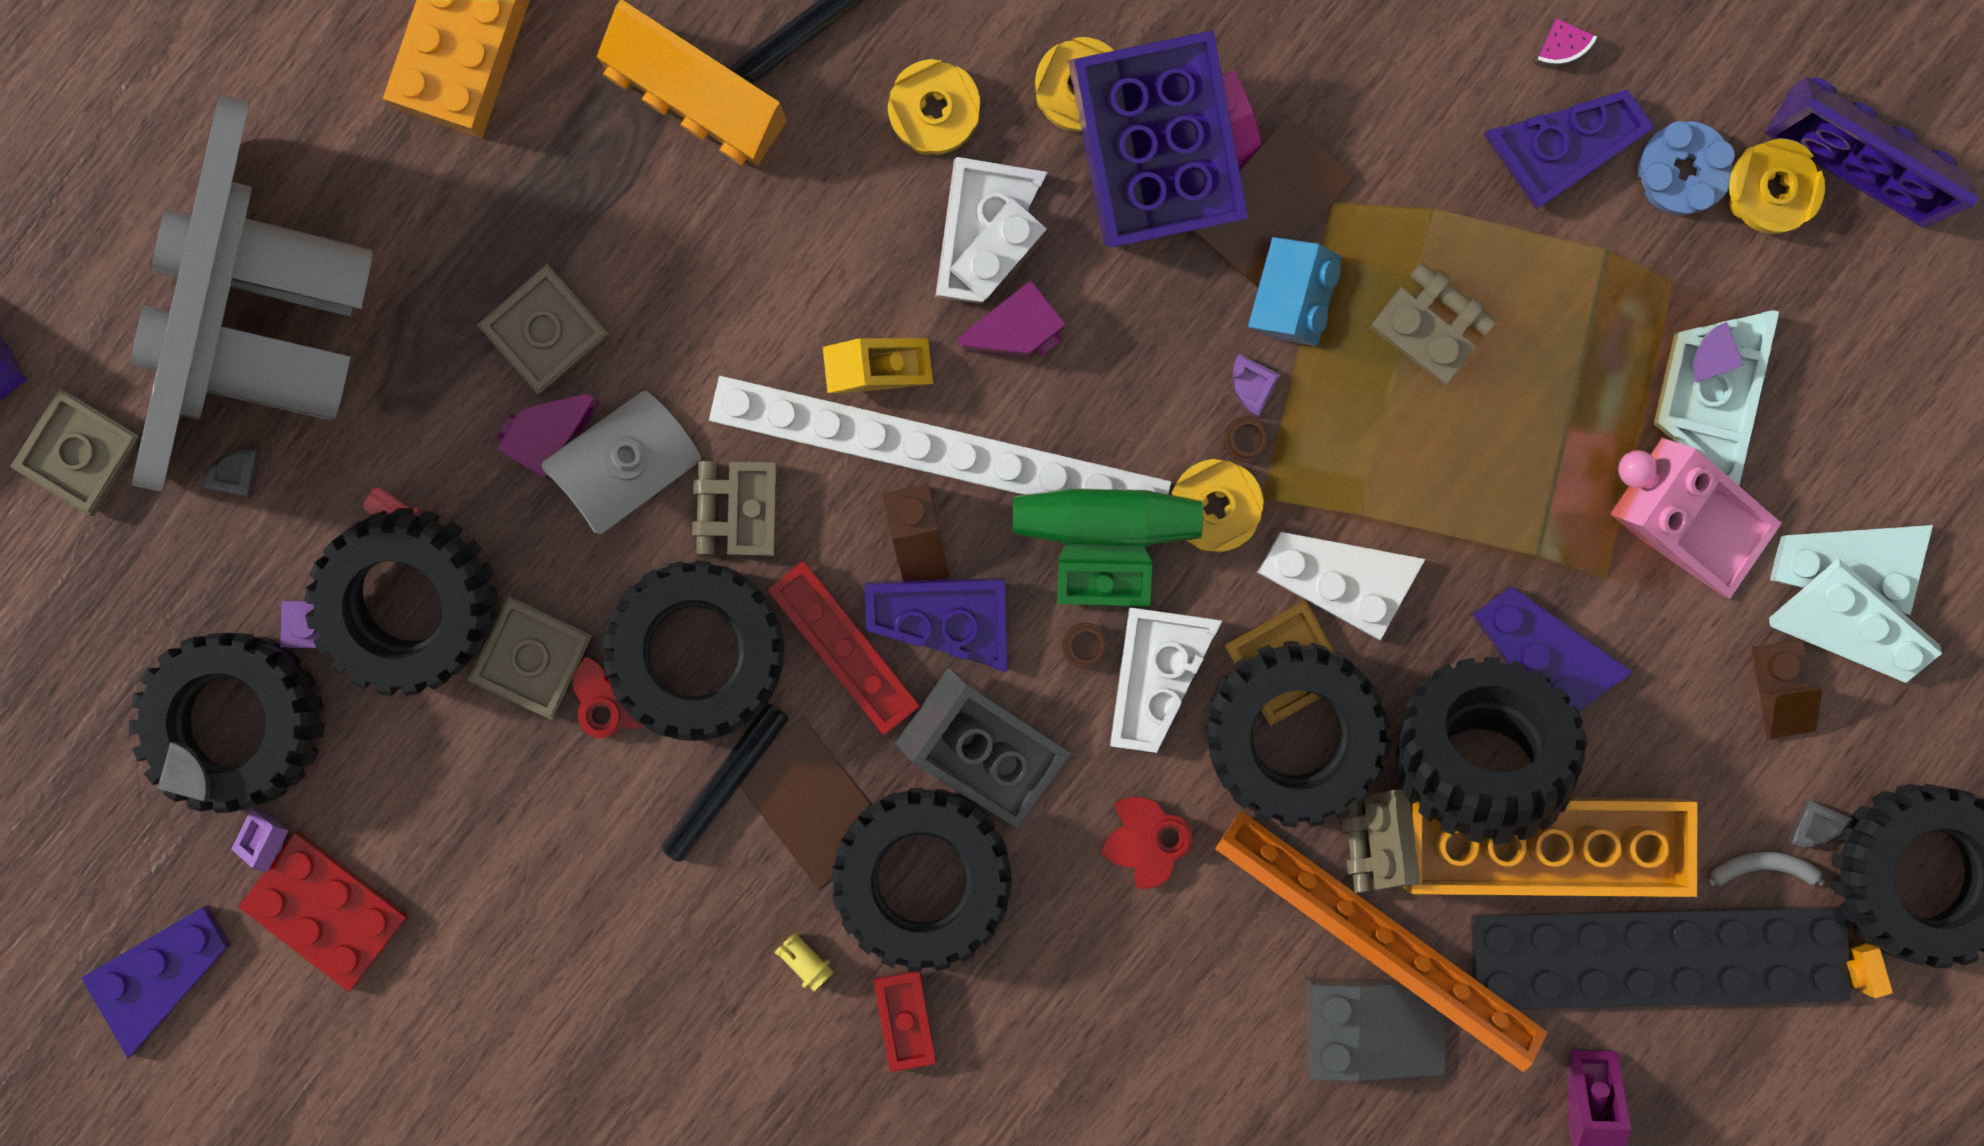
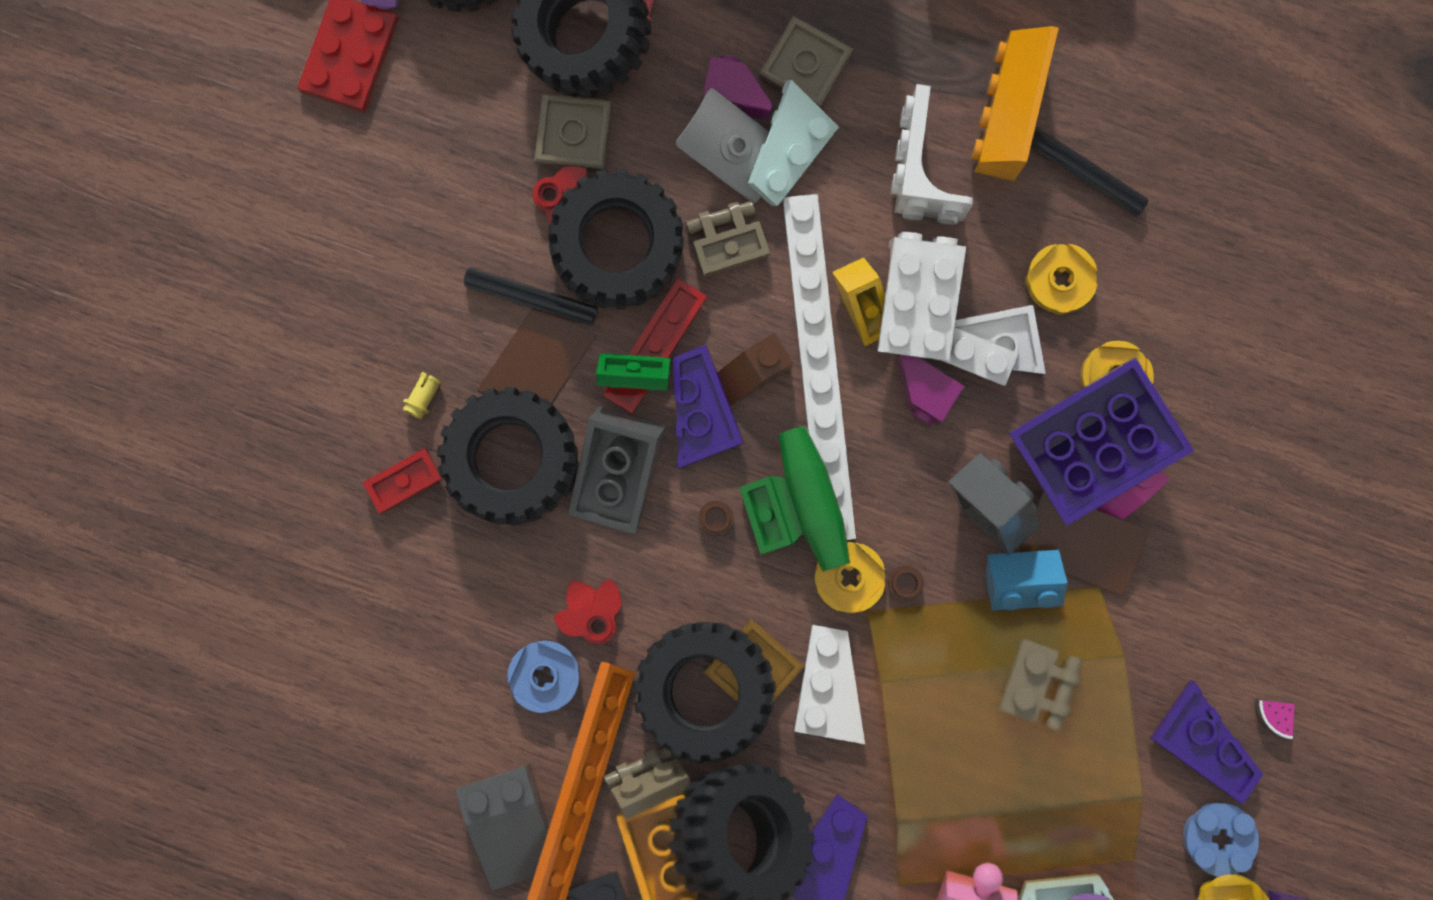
camera: 70 degrees right, 5 degrees down
white wing [1110,608,1222,753] -> none
medium lavender tile [1232,354,1280,417] -> none
none -> medium blue plate [507,640,580,713]
none -> green plate [596,353,670,391]
none -> light aqua wing [748,80,839,207]
none -> white bracket [877,232,966,361]
none -> white bracket [891,84,973,225]
none -> dark grey brick [949,453,1040,555]

